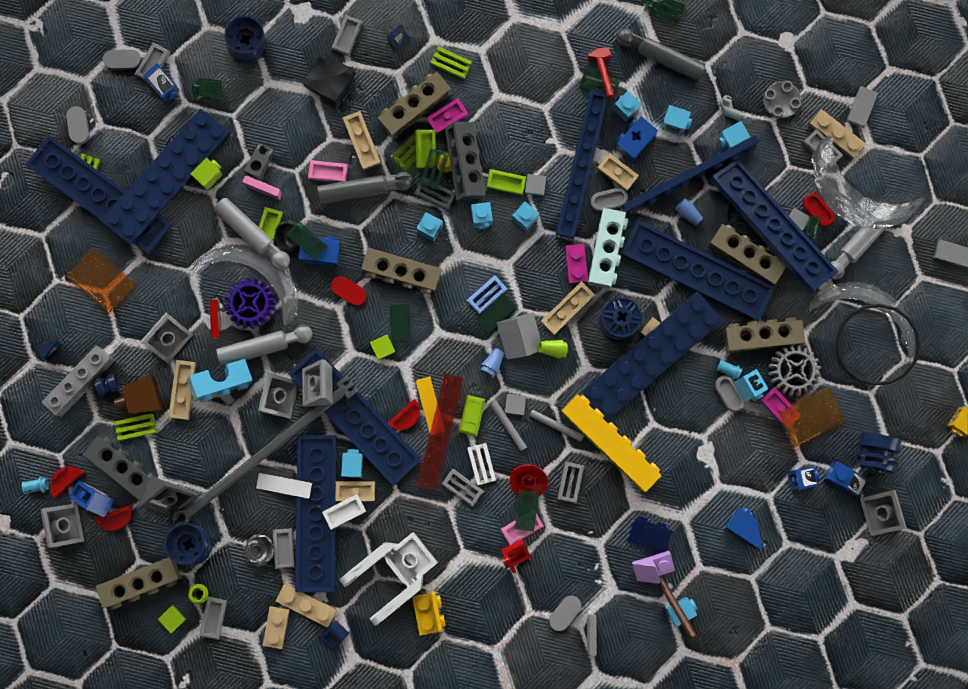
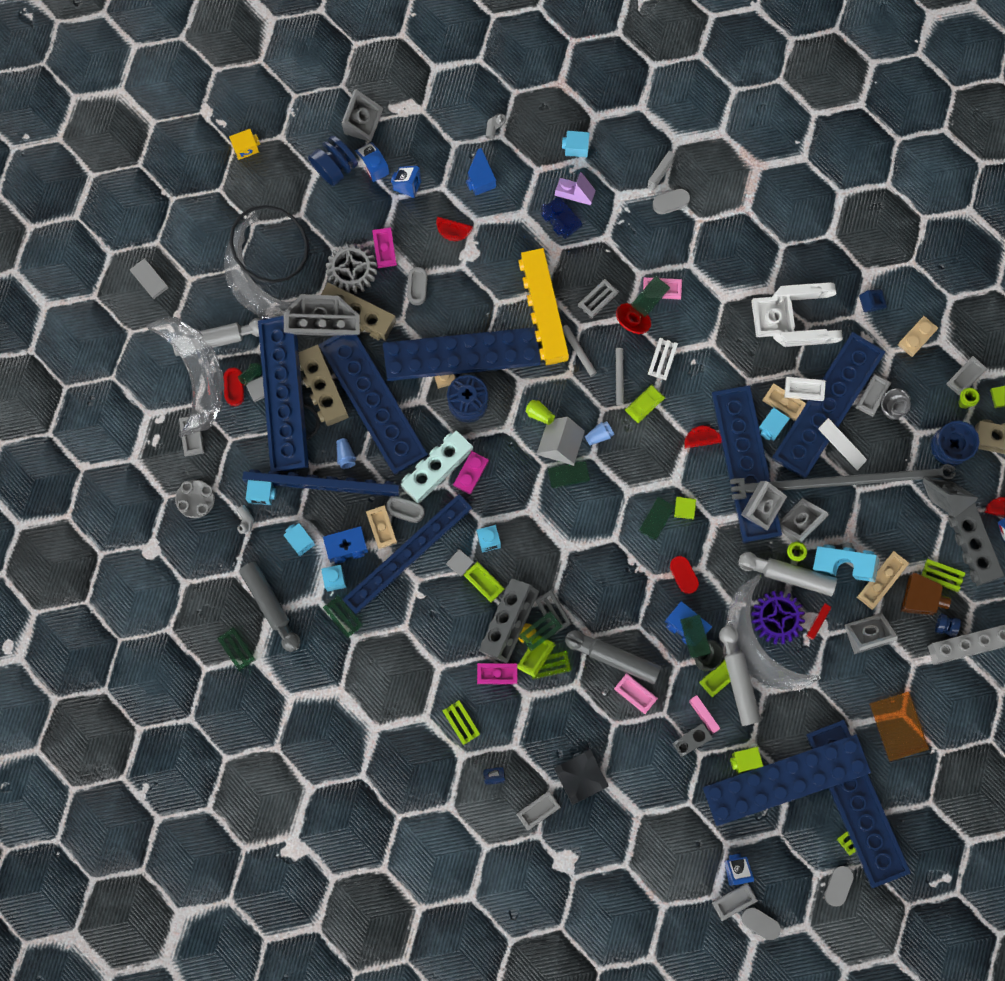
camera: 140 degrees left, 5 degrees down
dark blue slope [37,339,61,361] -> none
clear green bracket [192,78,222,101] -> none
dark blue wheel [224,15,266,63] -> none
tan plate [276,583,337,627] -> none
tan plate [343,111,381,171] -> none
dark tan brick [361,248,442,295] -> none
dark tan brick [378,72,451,139] -> none
yellow bracket [412,592,446,636] -> none
yellow sticker [416,377,445,435] -> none
medium azure brick [417,212,443,242] -> none
clear red plate [417,373,463,491] -> none
light grey tile [442,469,484,507] -> none
light blue tile [467,275,508,315] -> none
medium azure brick [471,202,493,229] -> none
red bracket [501,539,531,573] -> none
light grey tile [505,394,526,415] -> none
tan plate [541,281,595,335] -> none
red piece [588,47,615,99] -> none
reddish brown bar [658,575,698,641] -> none
medium azure pin [716,359,742,380] -> none
medium azure brick [733,369,768,402] -> none
clear orange piece [780,387,844,448] -> none
tan plate [809,109,866,159] -> none
light grey tile [846,86,878,128] -> none
none -> light grey wedge [284,294,360,336]
none -> red tile [436,216,473,241]
none -> light grey arm [486,114,506,139]
none -> lime cone [787,542,807,561]

